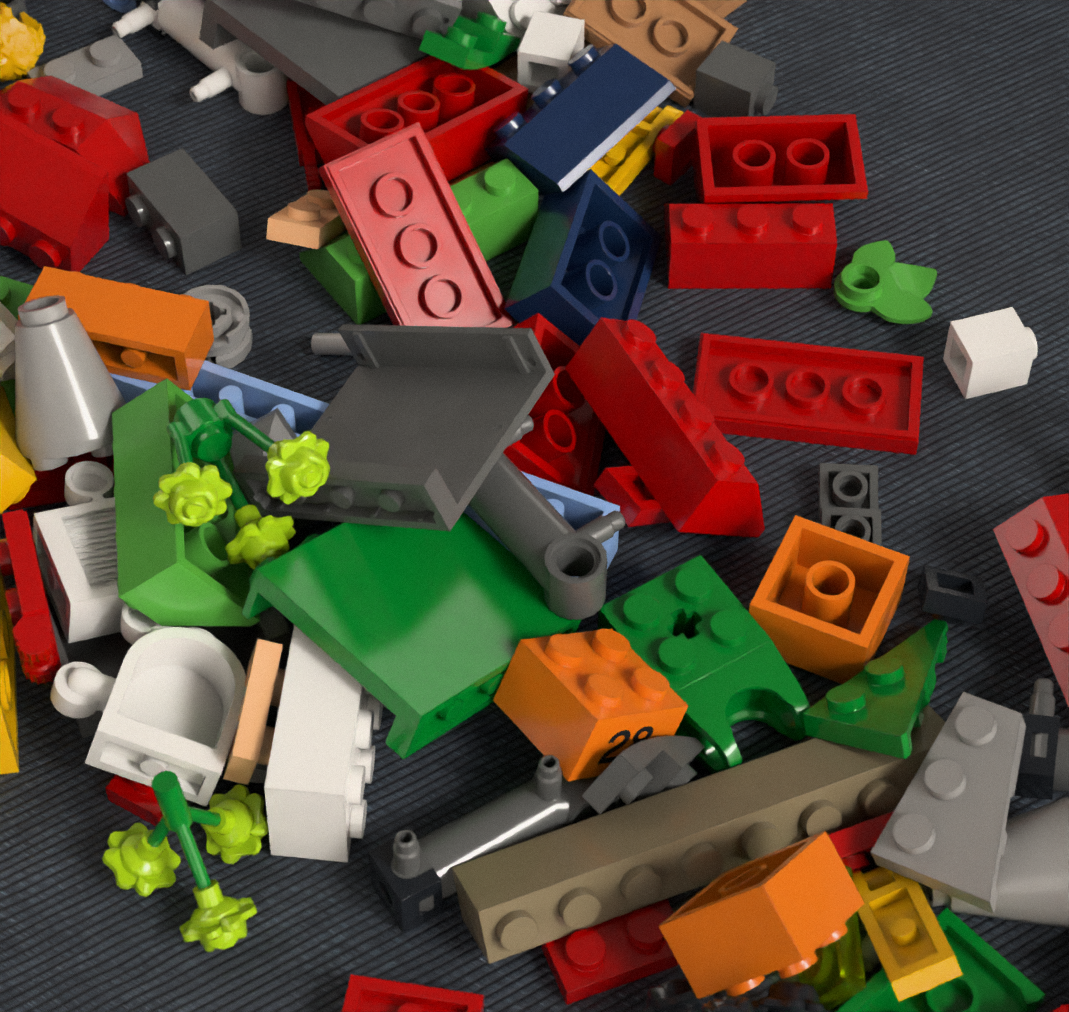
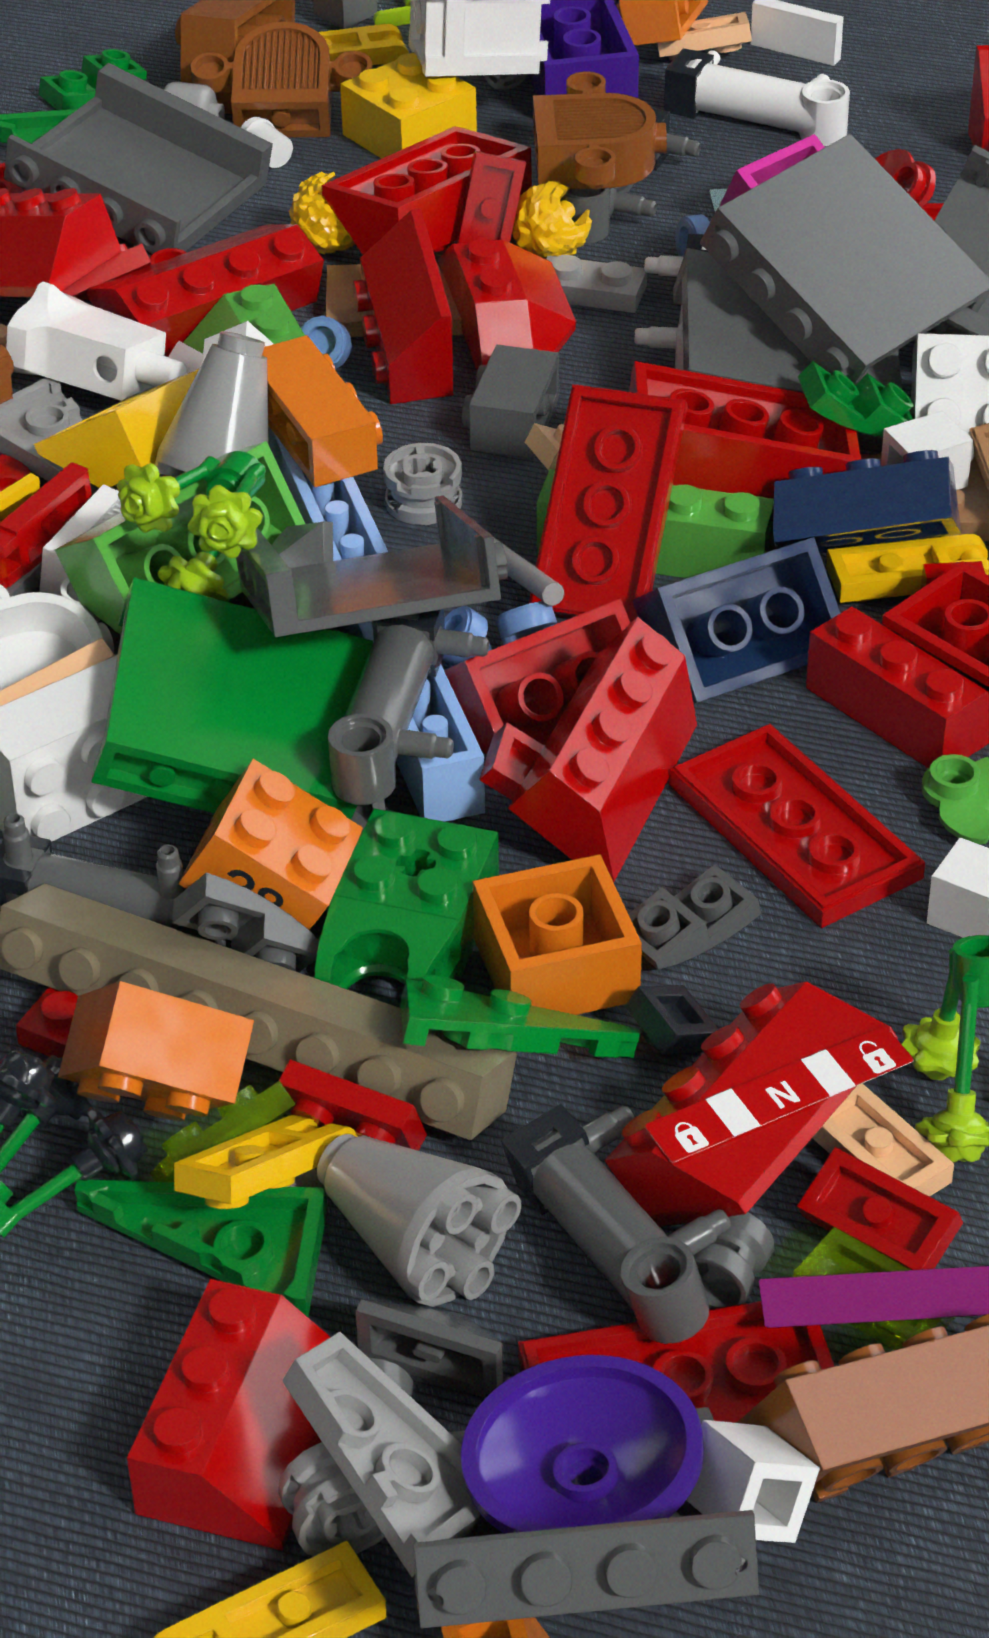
camera: 50 degrees right, 10 degrees down
light grey wing [871,692,1026,914] -> none

